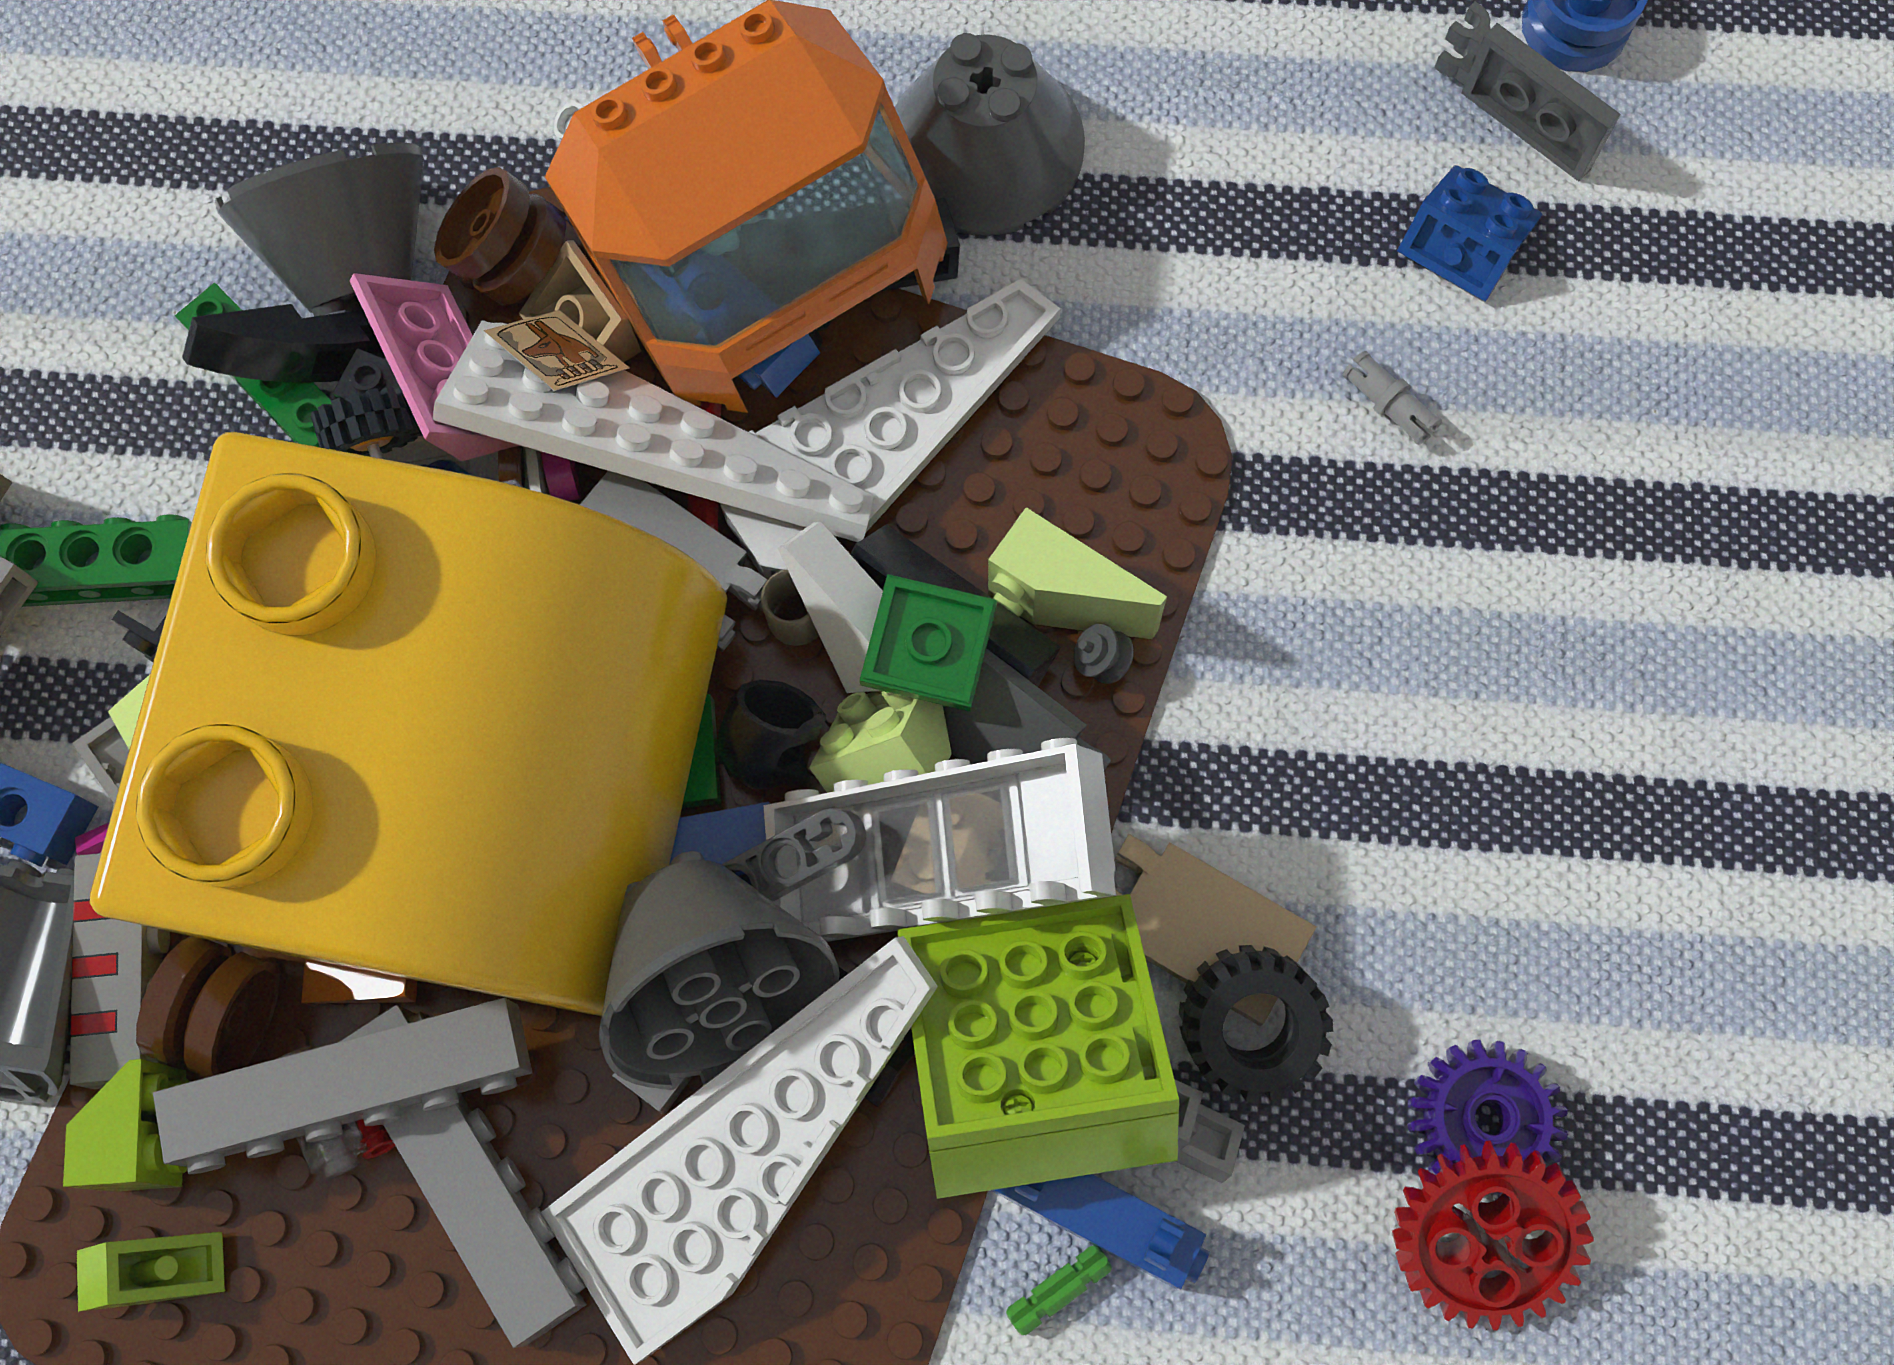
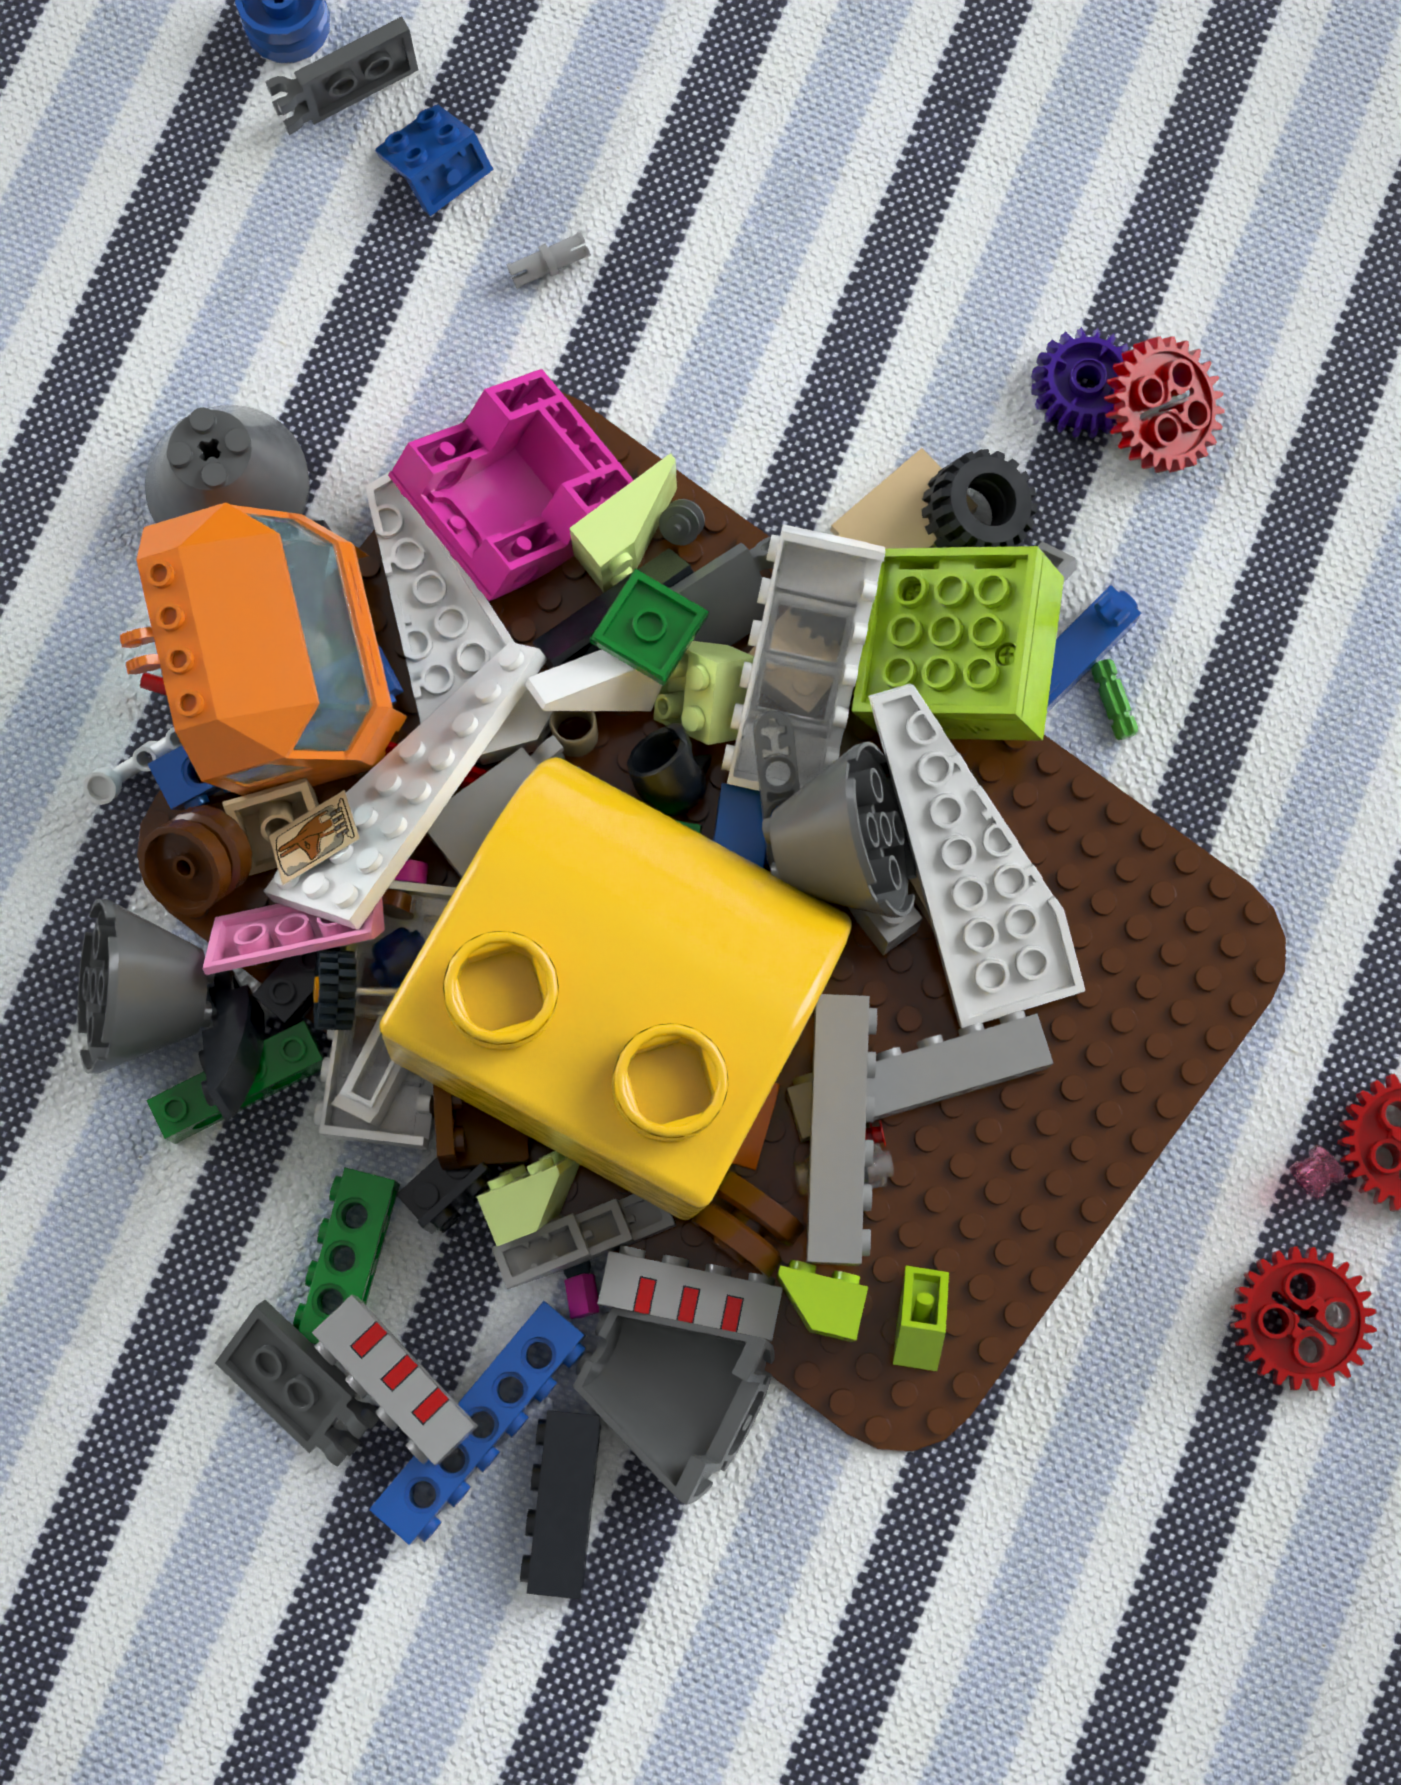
camera: 75 degrees left, 5 degrees up
none -> dark pink slope [388,369,634,601]

